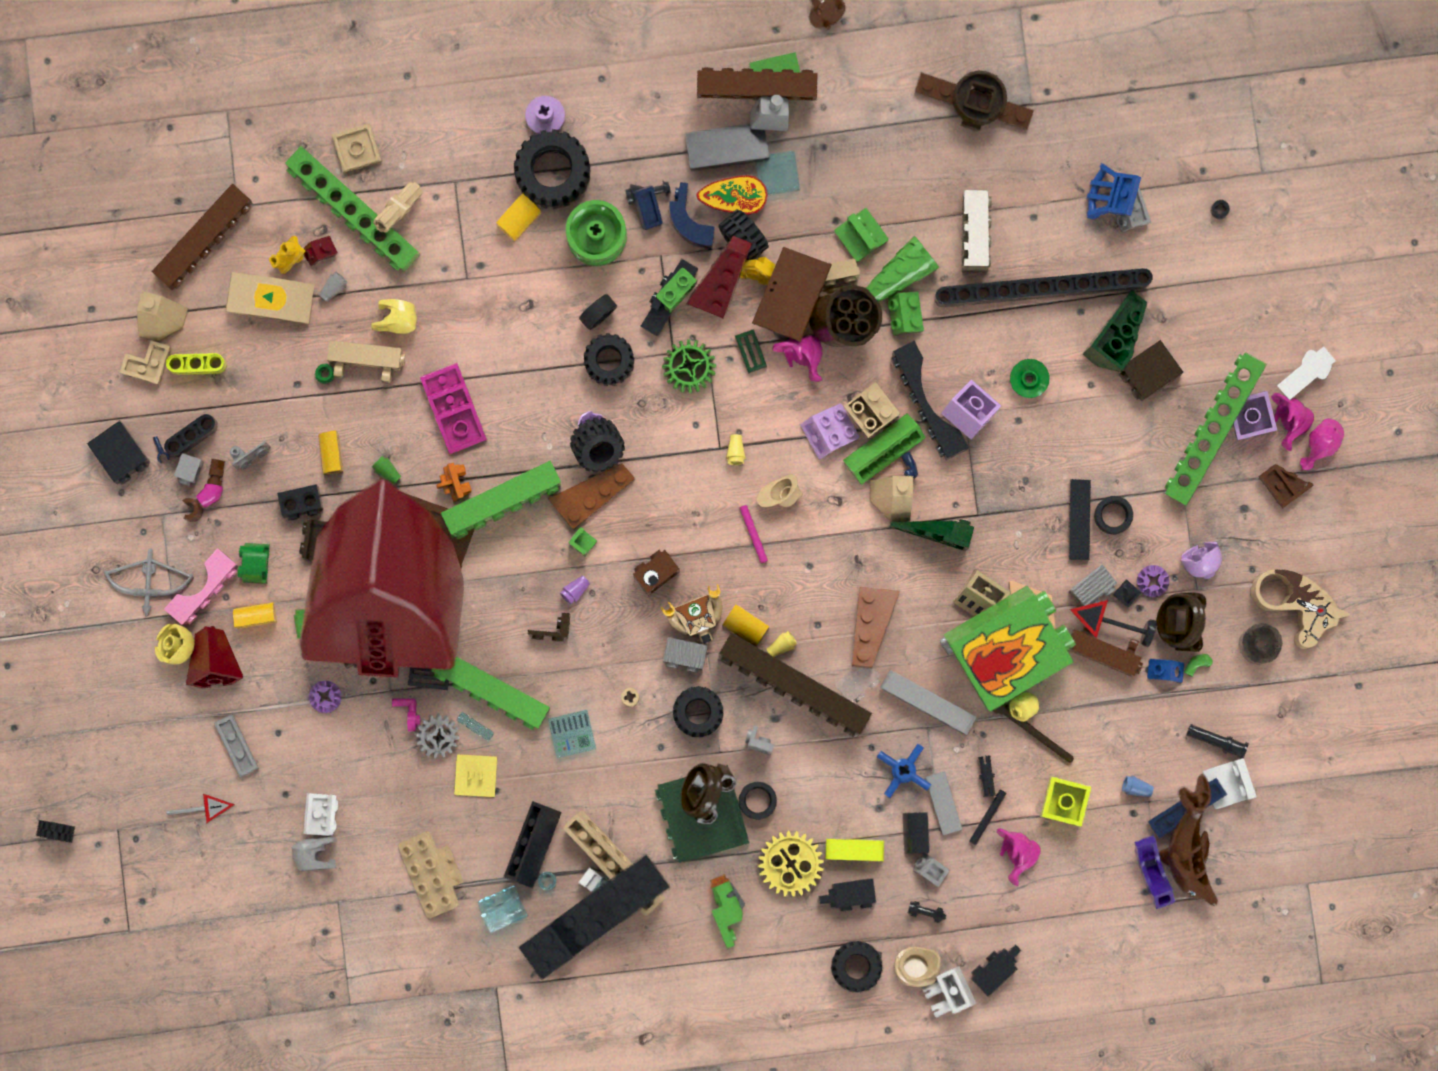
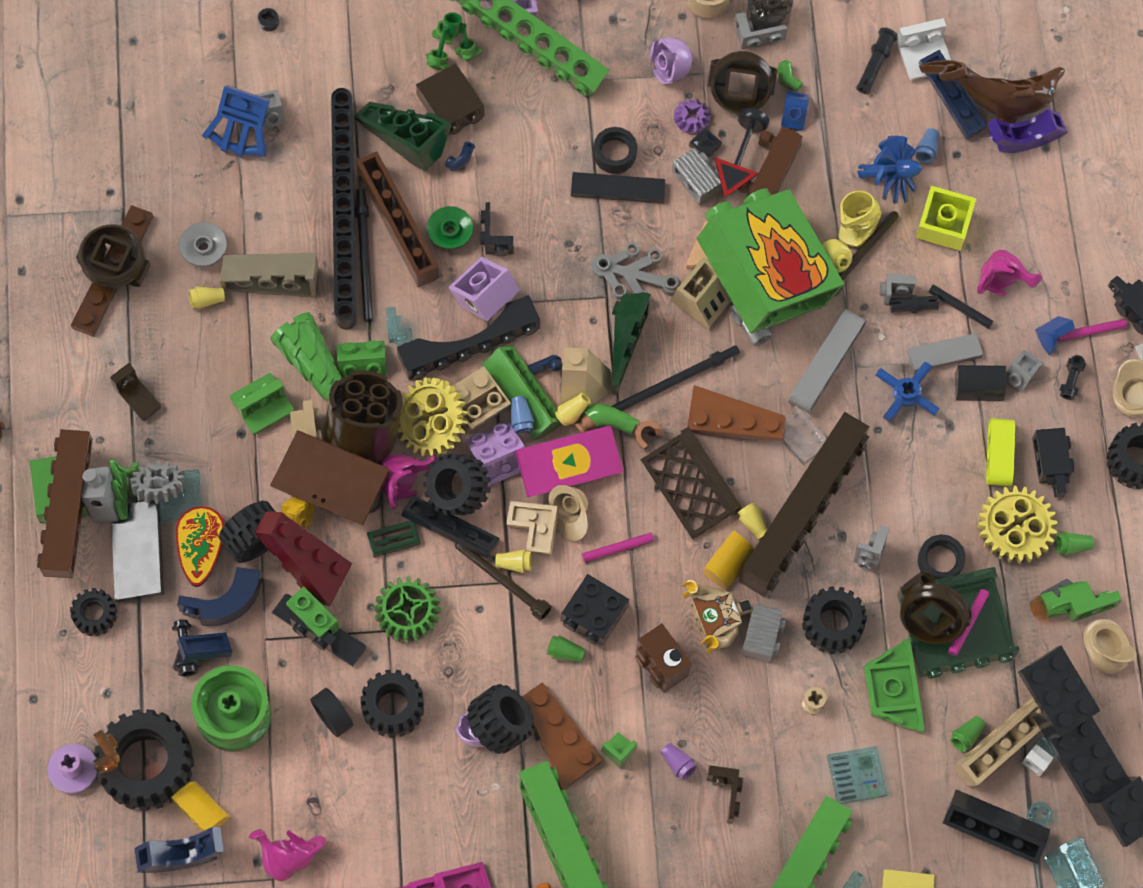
camera: 90 degrees left, 15 degrees down
none -> black tyre [70,588,117,636]
none -> clear orange bracket [93,729,121,774]
none -> dark brown bracket [110,363,161,421]
none -> bright green piece [110,459,139,520]
none -> light grey gear [130,461,185,504]
none -> dark blue arch [134,827,224,873]
none -> light grey dish [179,222,227,267]
none -> light yellow cone [189,286,225,310]
none -> dark pink piece [249,829,326,881]
none -> black bar [355,188,373,322]
none -> reddish brown brick [356,151,439,287]
none -> clear light blue bracket [386,307,413,345]
none -> light yellow gear [397,378,468,456]
none -> black tile [401,495,500,559]
none -> black tyre [423,454,491,515]
none -> plant [425,12,482,70]
none -> dark blue arm [445,142,475,171]
none -> dark brown piece [455,543,552,621]
none -> black bracket [480,202,513,257]
none -> tan plate [506,501,559,556]
none -> medium blue cone [511,396,535,433]
none -> dark pink slope [515,425,623,498]
none -> bright green cone [547,635,585,663]
none -> light yellow cone [555,392,591,426]
none -> black brick [561,574,629,646]
none -> piece [574,404,664,450]
none -> light grey plant [591,242,681,300]
none -> black bar [611,345,740,411]
none -> dark brown fence [640,426,742,540]
none -> light grey bracket [734,12,787,49]
none -> light yellow helmet [838,191,882,247]
none -> blue piece [857,136,922,204]
none -> bright green wing [864,638,925,733]
none -> light grey bracket [880,274,915,304]
none -> dark pink bar [948,589,989,656]
none -> bright green cone [950,716,986,752]
none -> blue tile [1035,316,1075,355]
none -> bright green cone [1055,532,1094,556]
none -> dark pink bar [1057,319,1127,342]
none -> tan piece [1083,619,1137,674]

